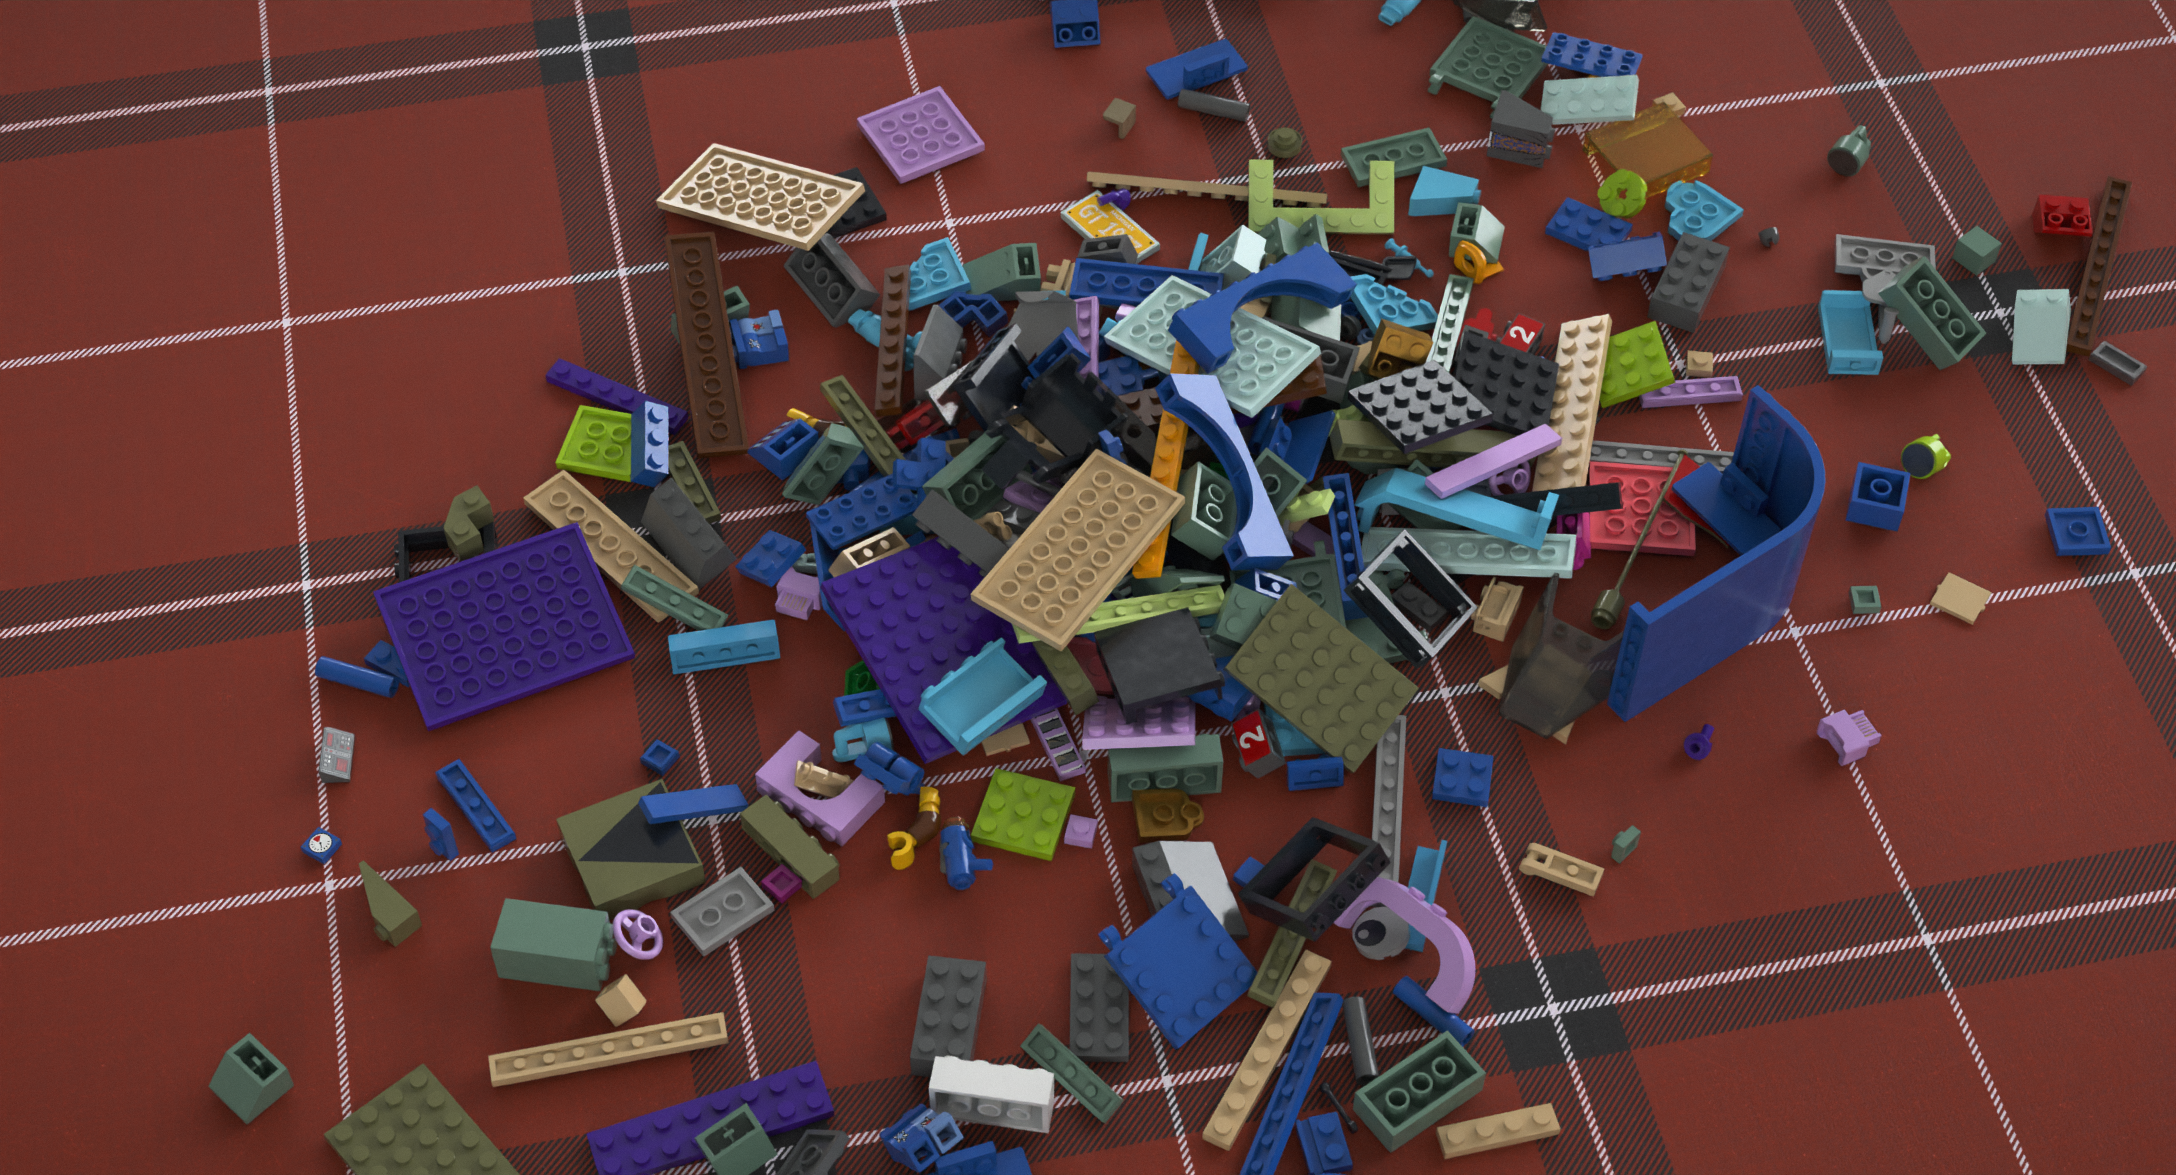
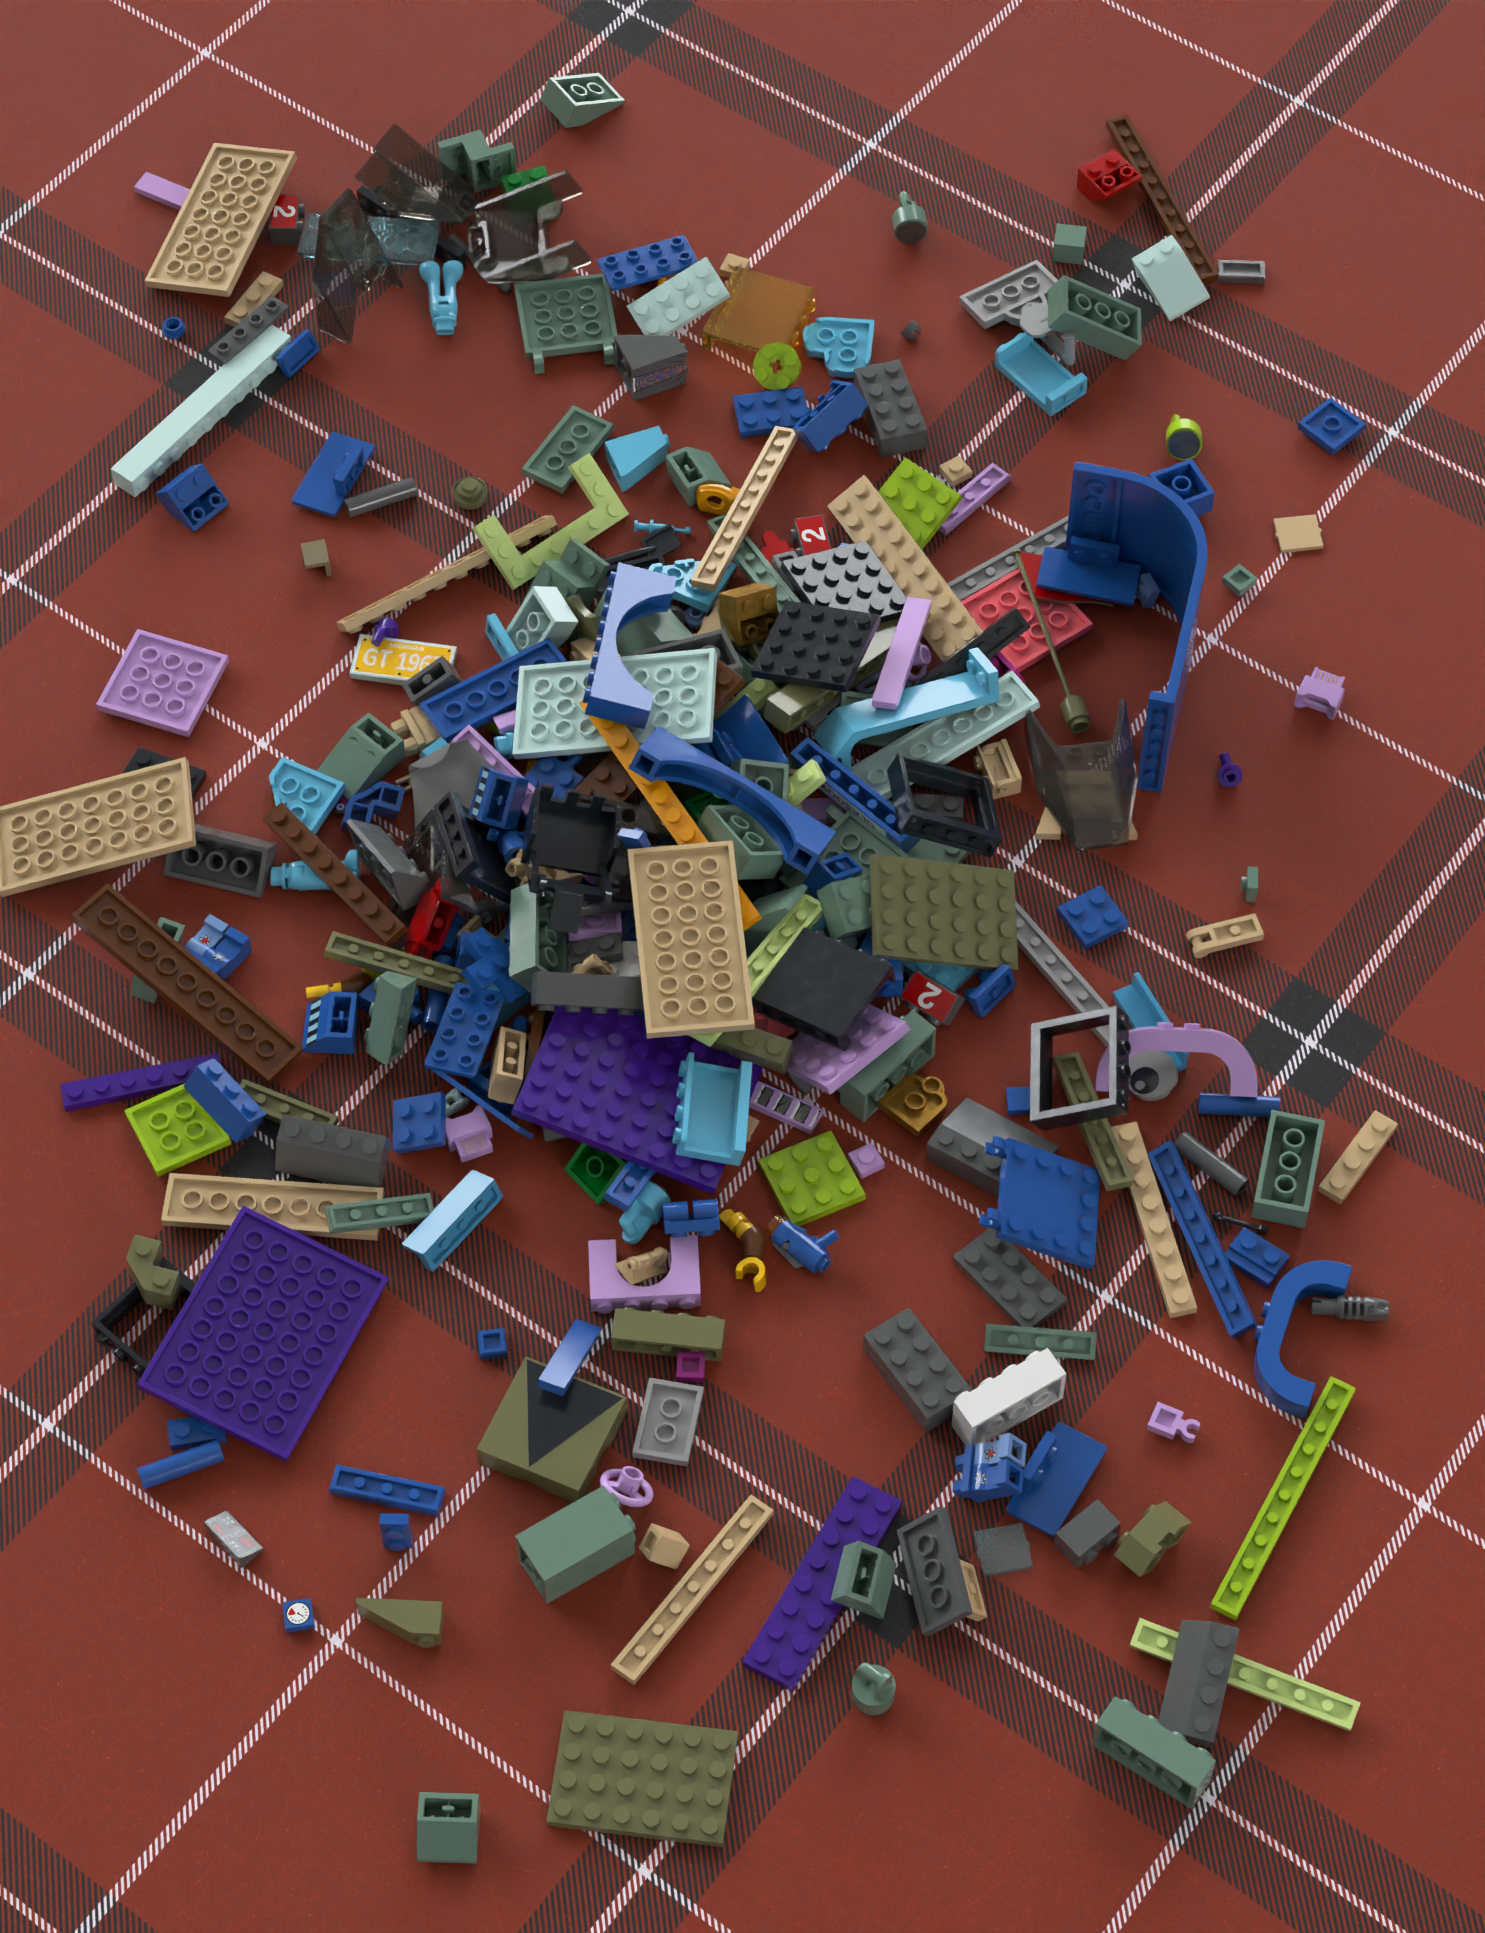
camera: 40 degrees left, 5 degrees up
none -> tan plate [691,426,798,592]

